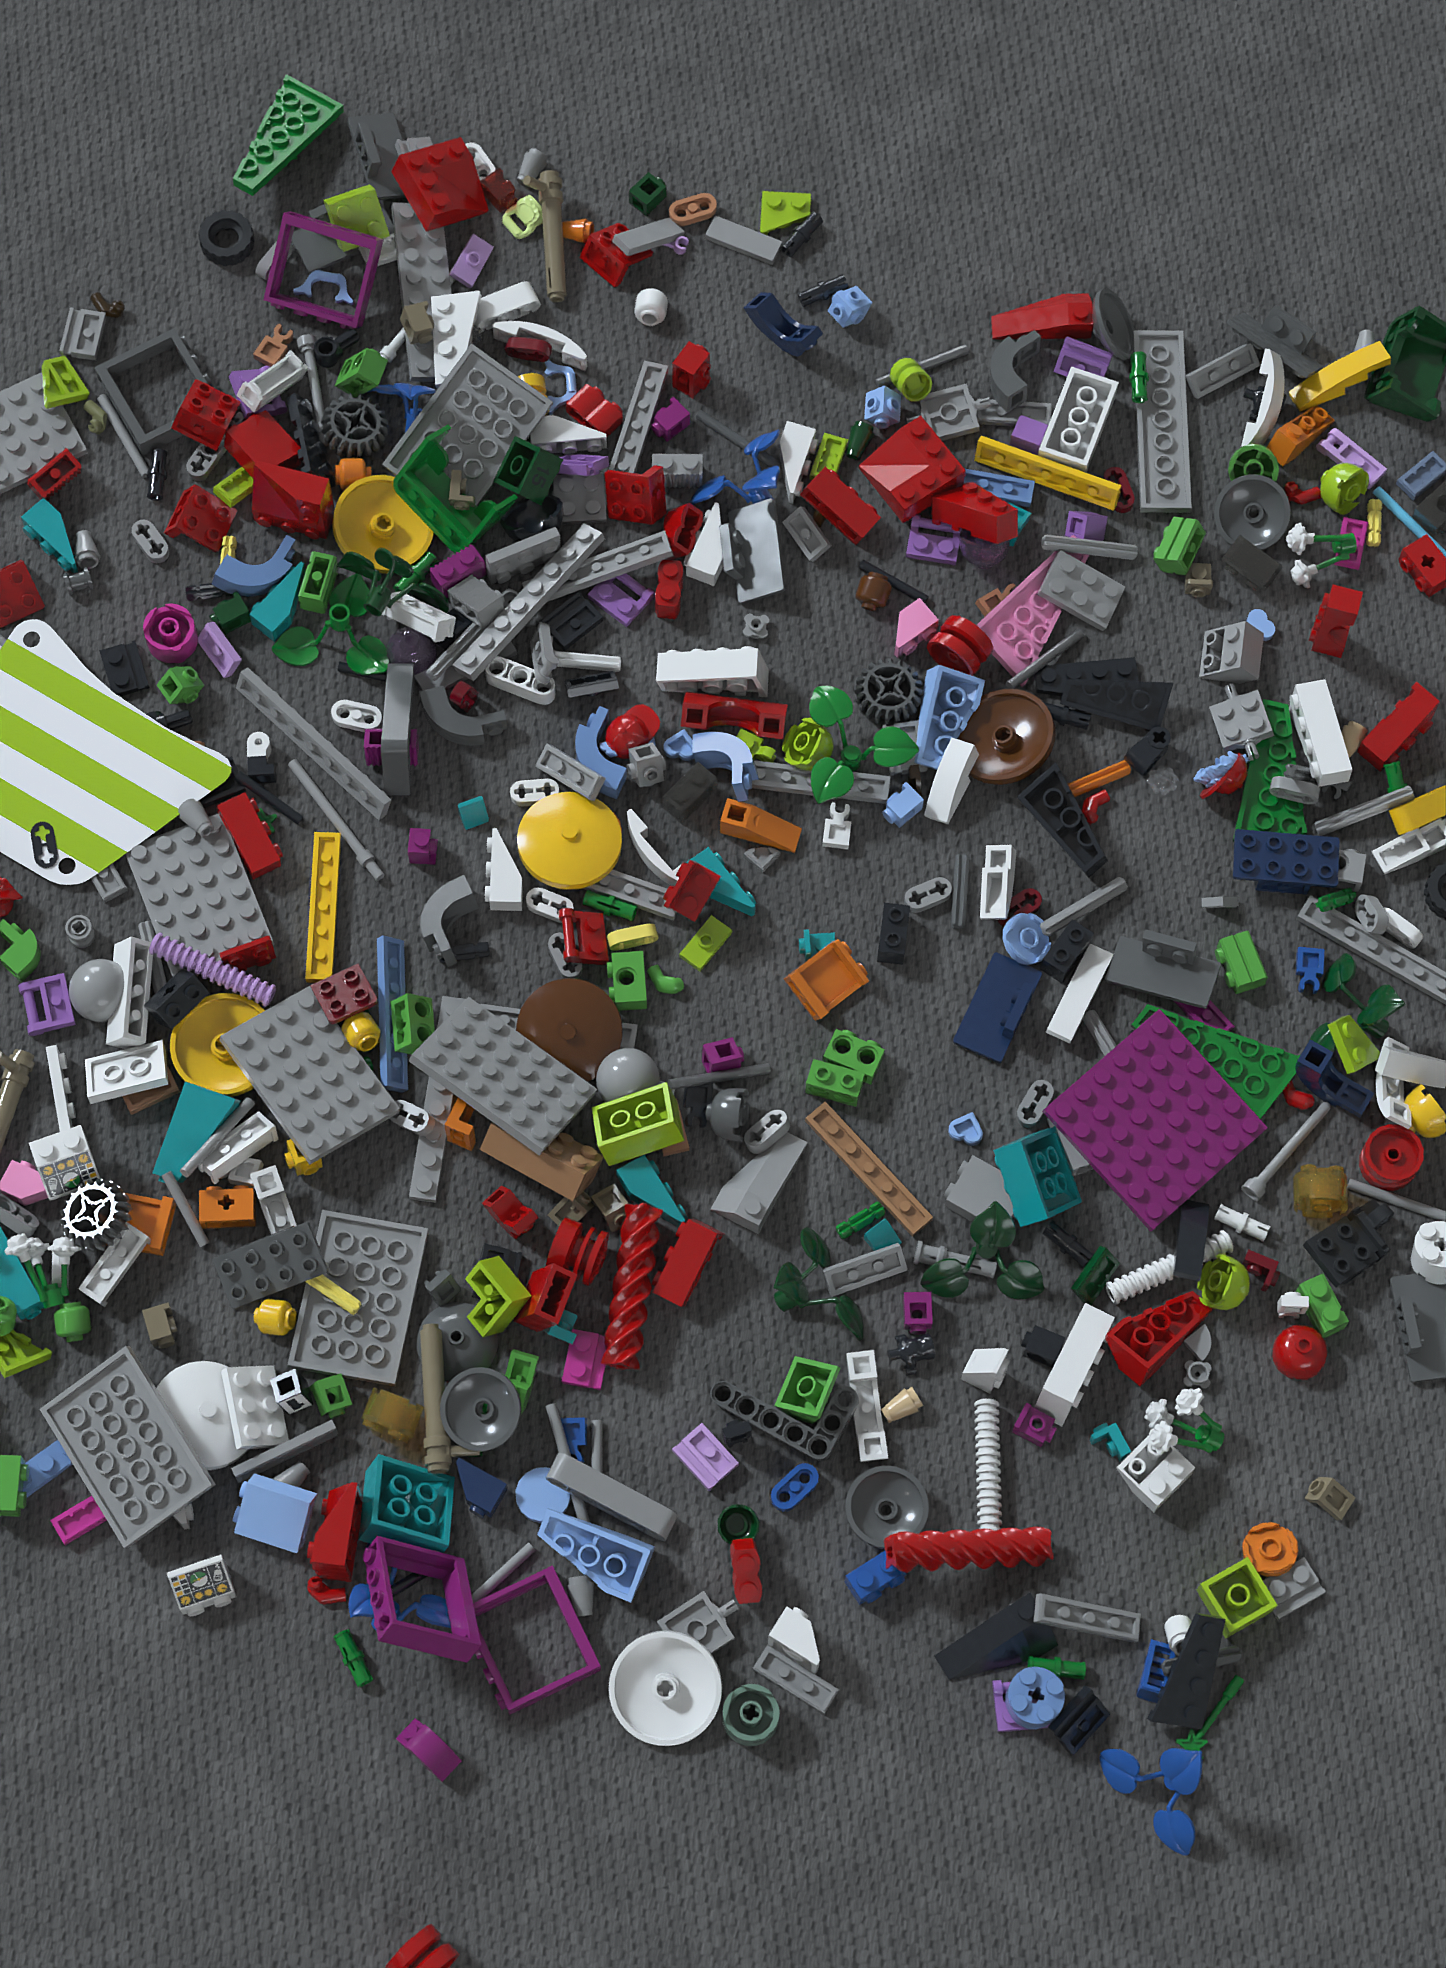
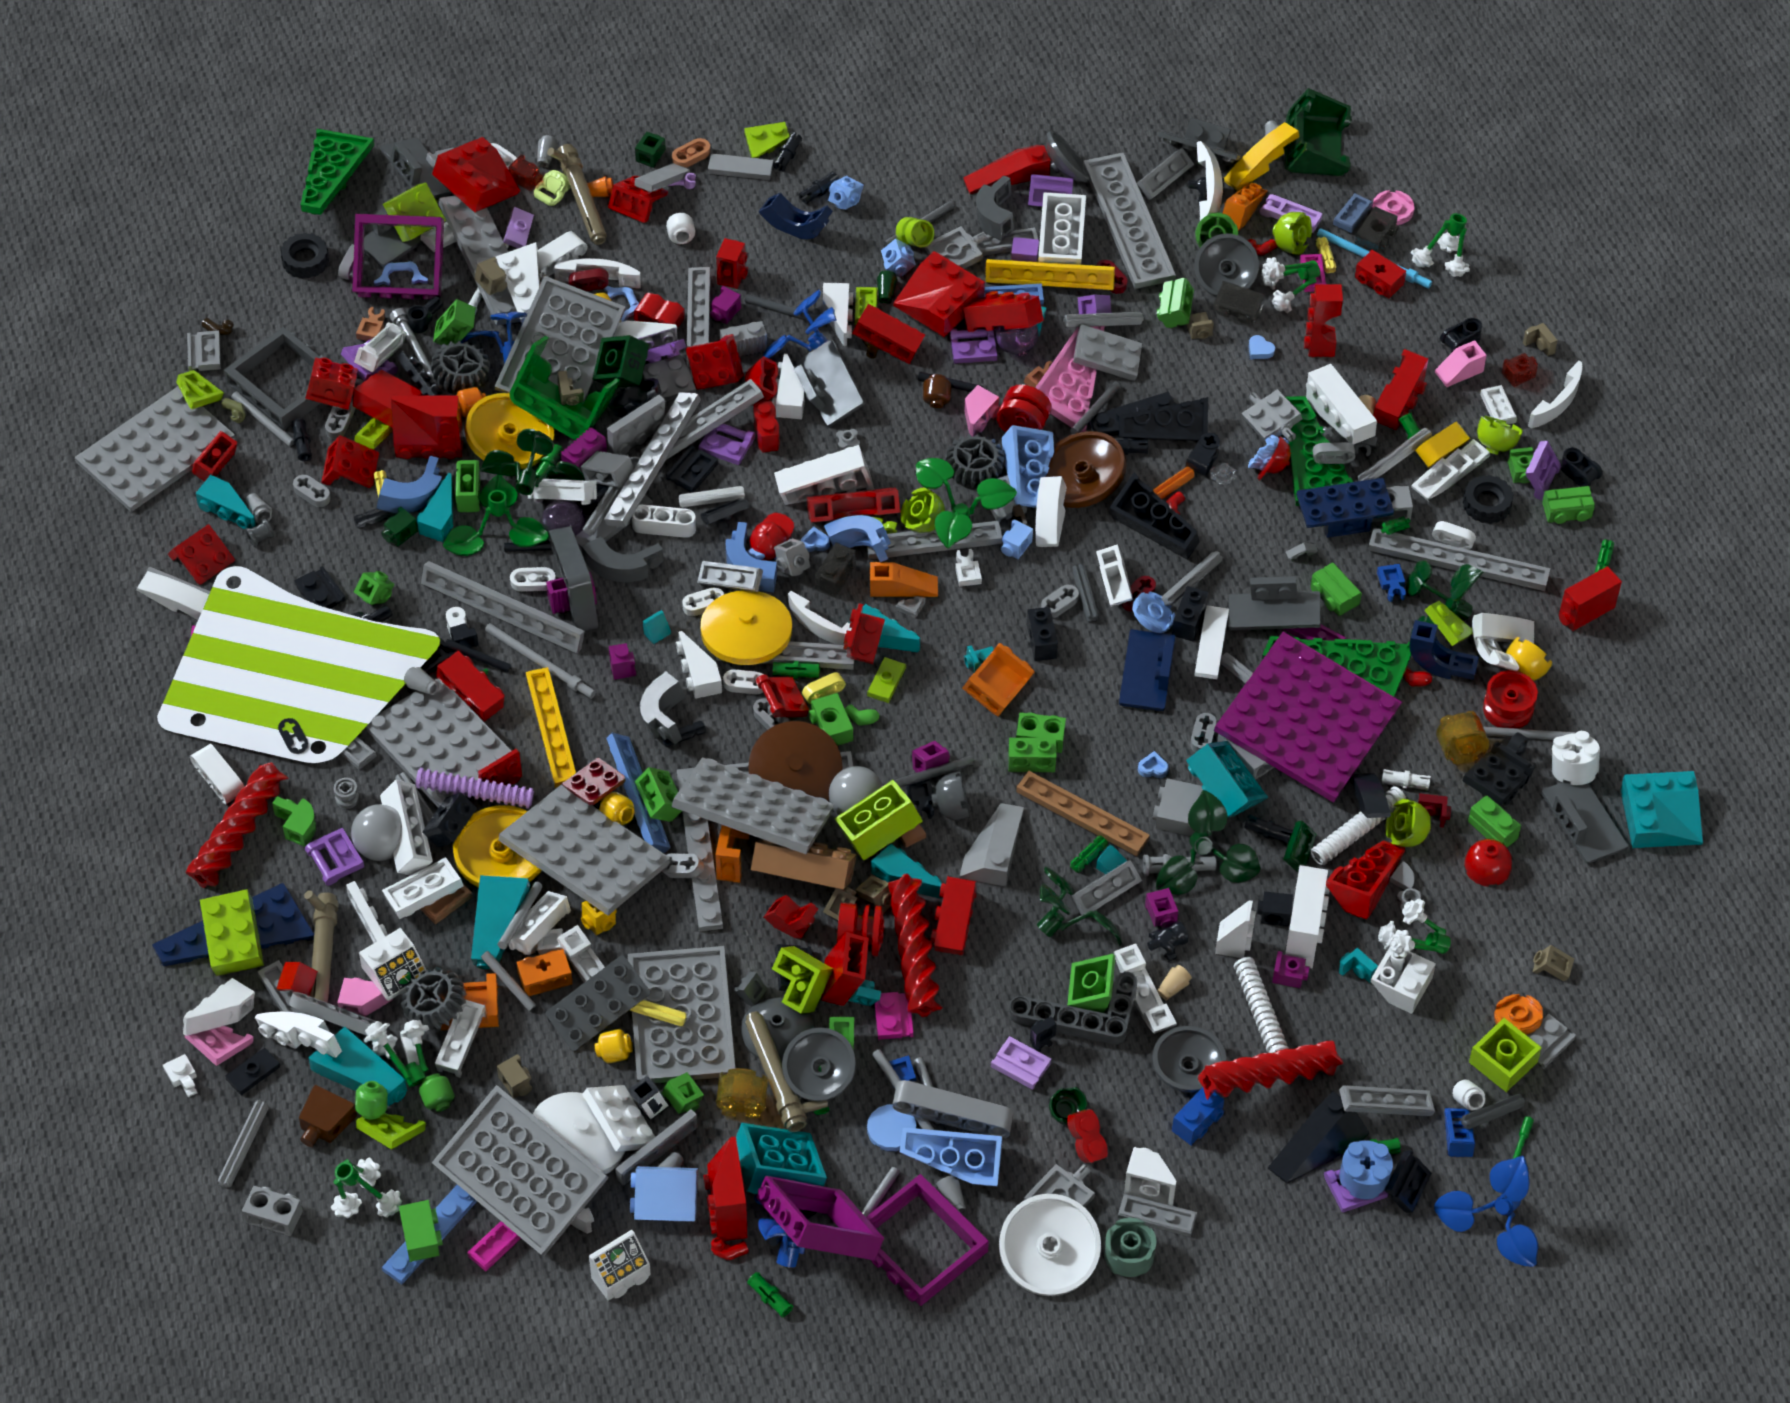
camera: 15 degrees left, 15 degrees down
dark pink brick [143,603,198,664] -> none
lavender plate [198,622,242,678] -> none
magenta brick [396,1718,461,1782] -> none
dark red beam [449,681,479,712] -> none
dark blue slope [456,1458,508,1518] -> none
light grey plate [530,622,559,684] -> none
light grey beam [744,1110,790,1154] -> none
blue plate [771,1463,819,1512] -> none
light grey plate [782,506,832,562] -> none
green pin [1129,352,1149,403] -> none
black wing [1147,1613,1226,1729] -> none
light grey slope [1199,621,1264,684] -> none
light grey piece [1241,1102,1331,1201] -> none
white plate [1277,1292,1309,1318] -> none
light grey beam [1355,894,1389,934] -> none

